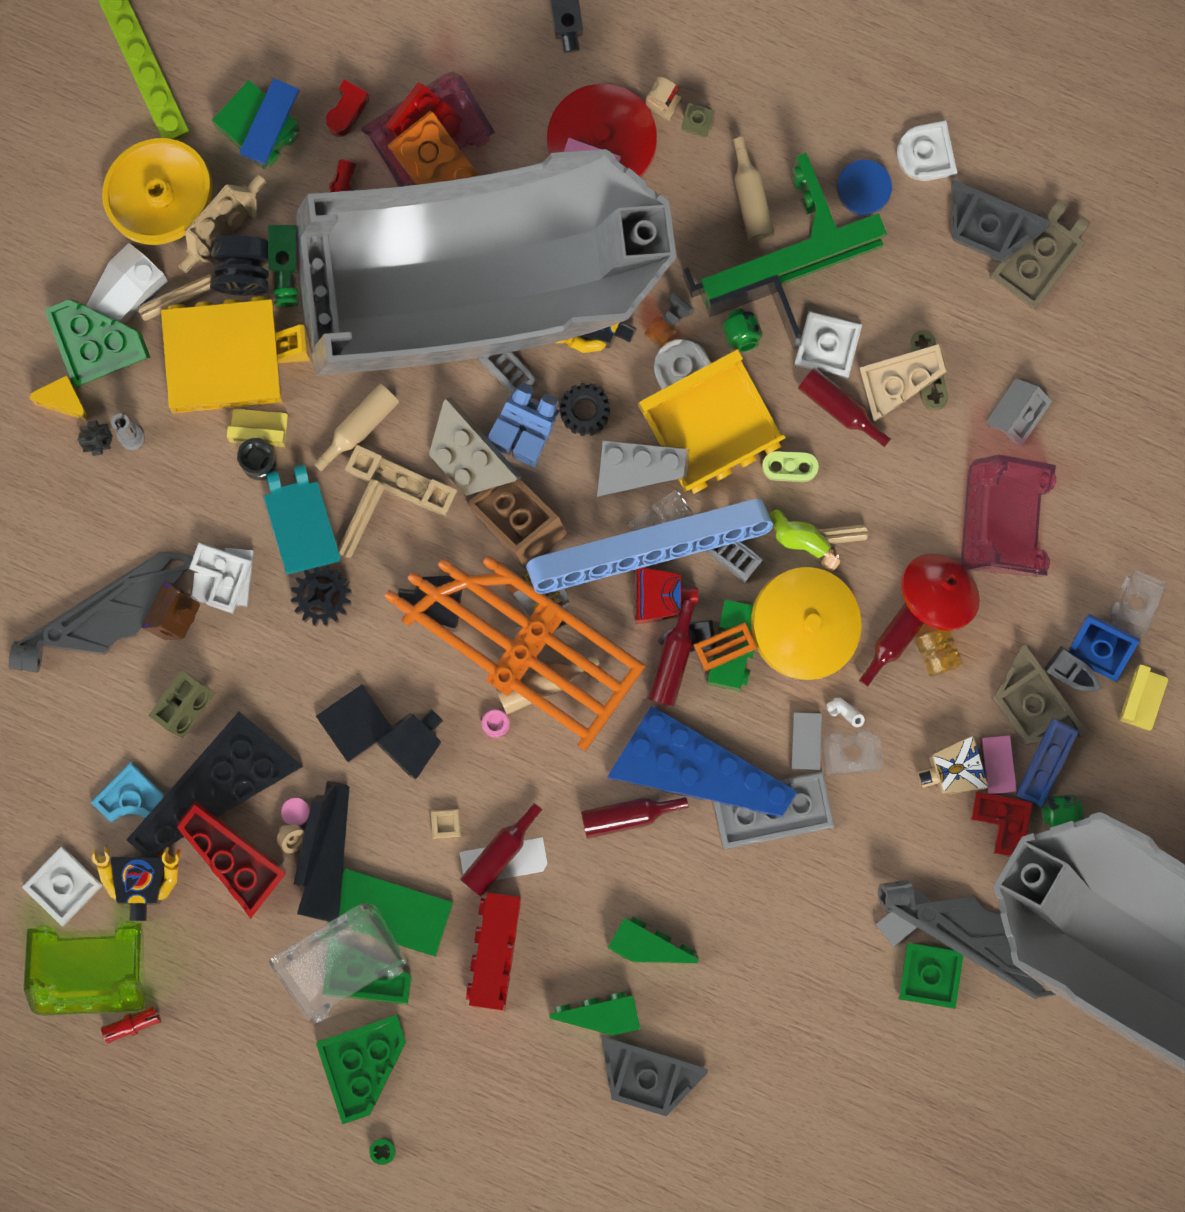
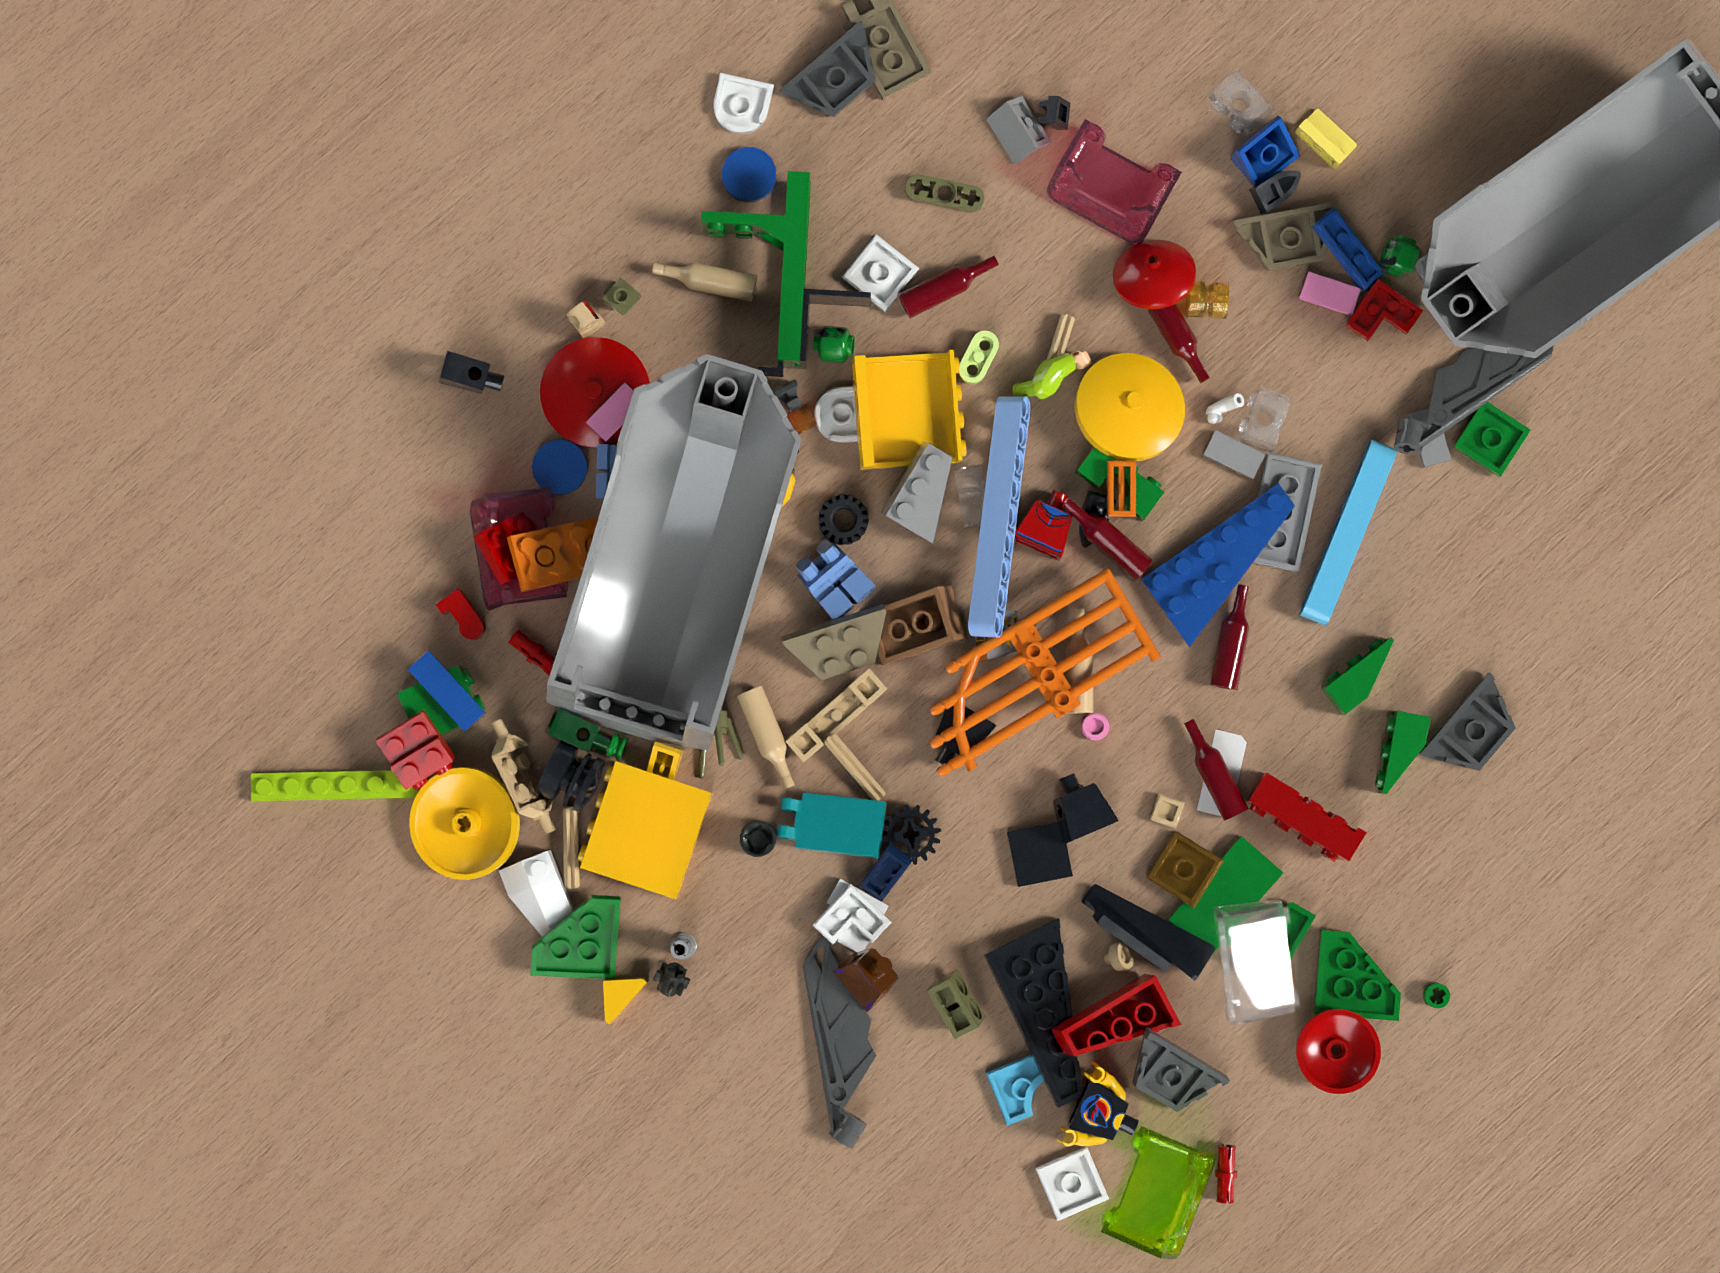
camera: 70 degrees left, 5 degrees up
light yellow panel [227,409,288,447] -> none
bright pink tile [281,798,310,826] -> none
light grey slope [477,352,537,394] -> none
light grey slope [705,542,763,583] -> none
tan wing [860,344,948,422] -> none
torso [917,736,989,795] -> none
none -> plate [376,709,454,790]
none -> blue tile [532,439,588,496]
none -> olive plant [699,711,744,779]
none -> dark blue plate [859,844,913,902]
none -> black tile [1037,96,1070,130]
none -> dark grey wing [1132,1027,1230,1112]
none -> pearl gold tile [1146,831,1224,908]
none -> red dish [1296,1009,1381,1094]
none -> medium azure beam [1299,439,1397,626]

